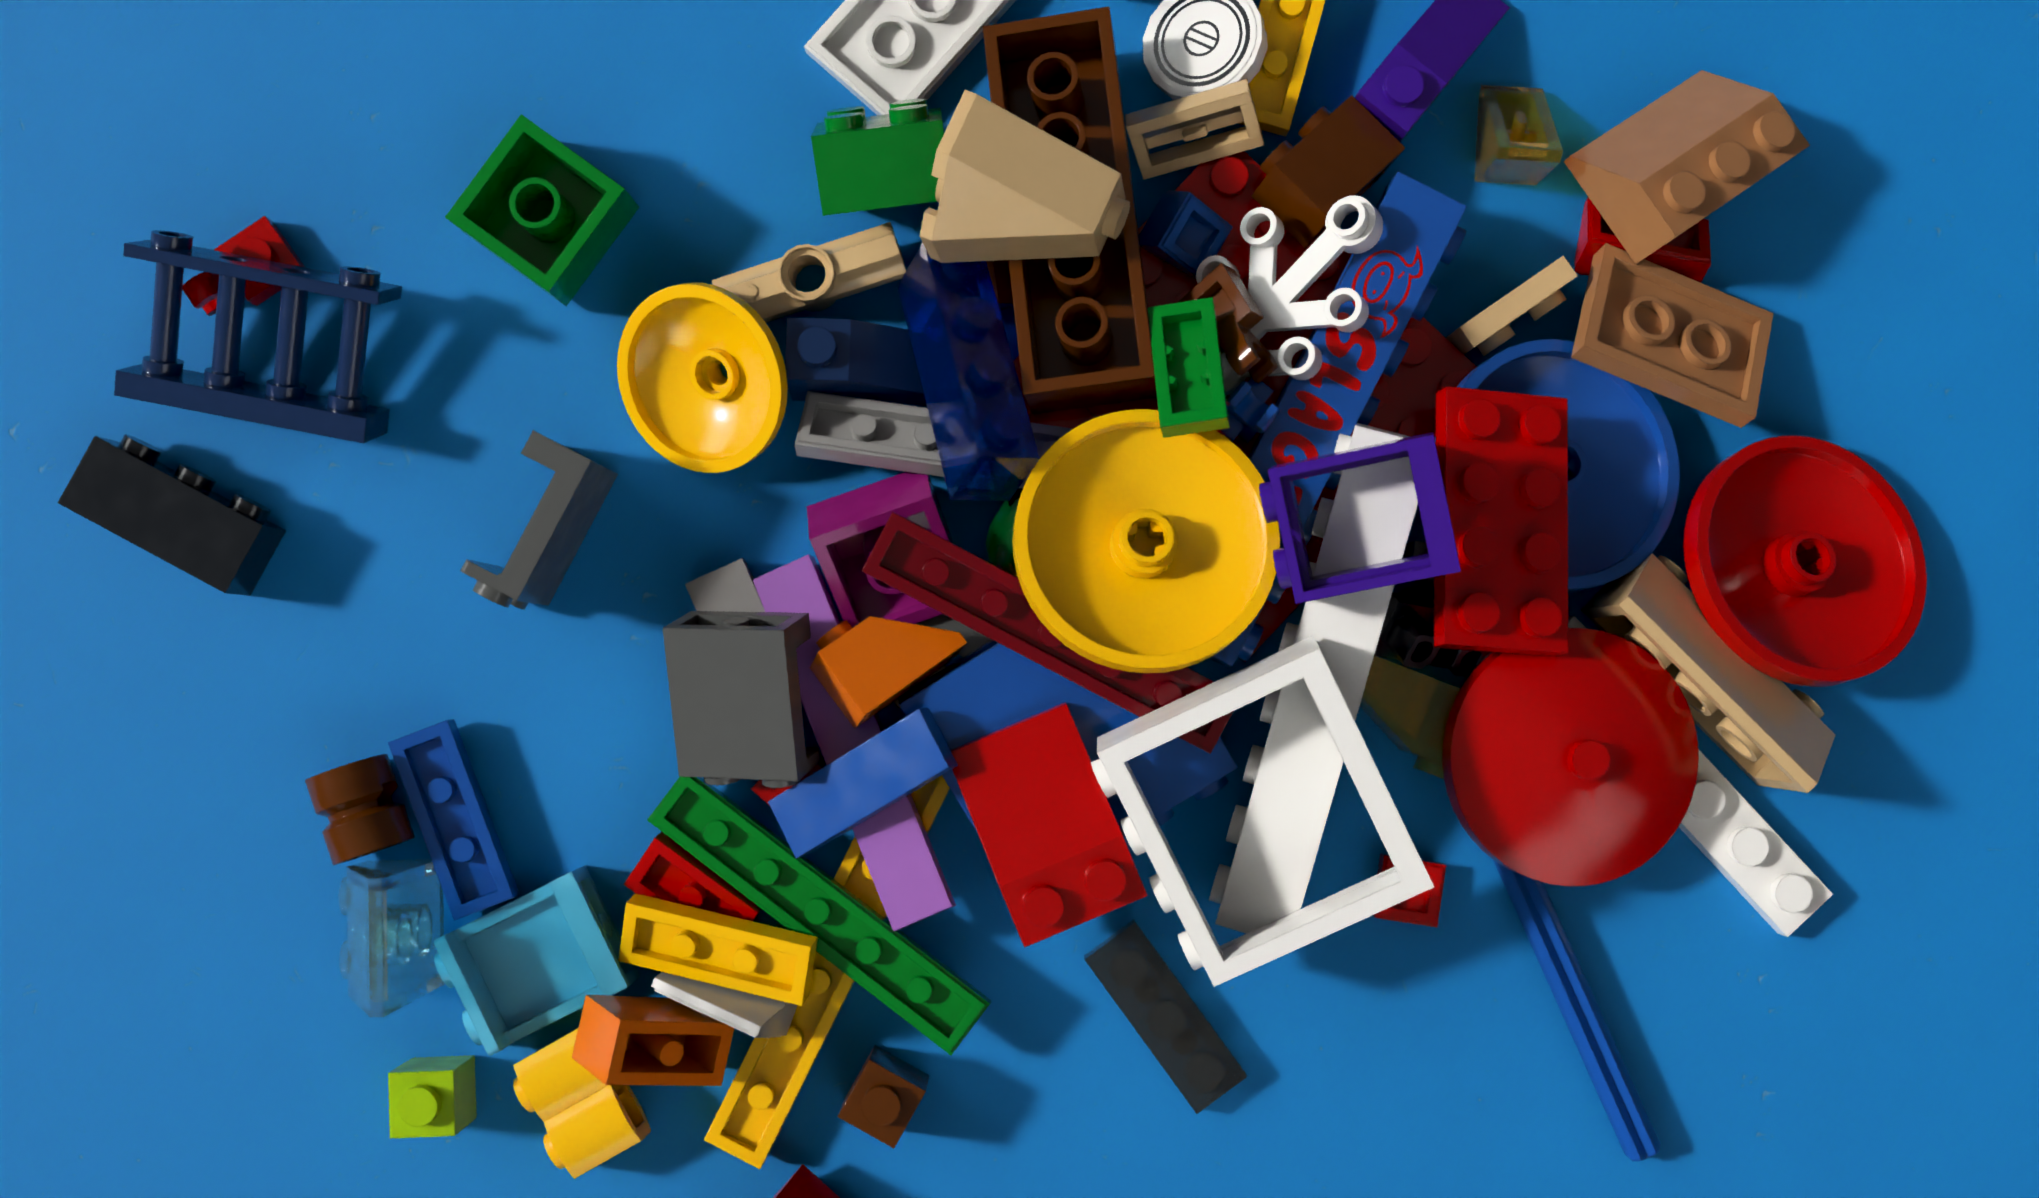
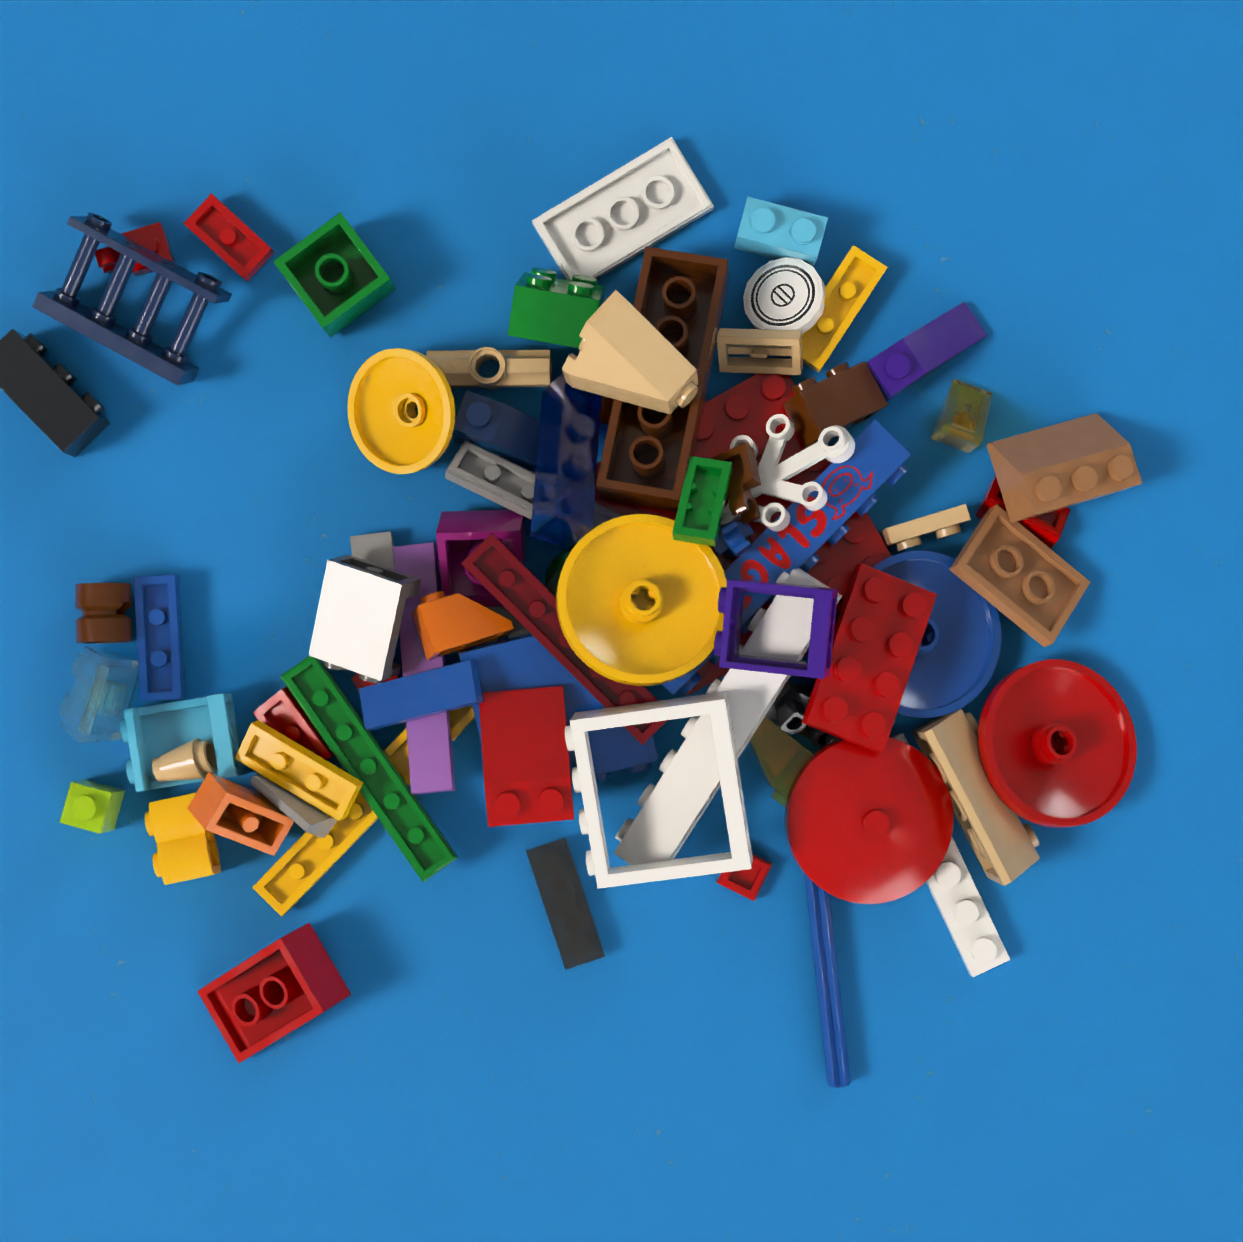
camera: 20 degrees right, 0 degrees up
dark grey panel [460,430,618,610] -> none
reddish brown brick [837,1045,929,1149] -> none
blue slope [1139,190,1233,279] -> none
none -> tan cone [152,738,218,782]
none -> red plate [183,193,275,282]

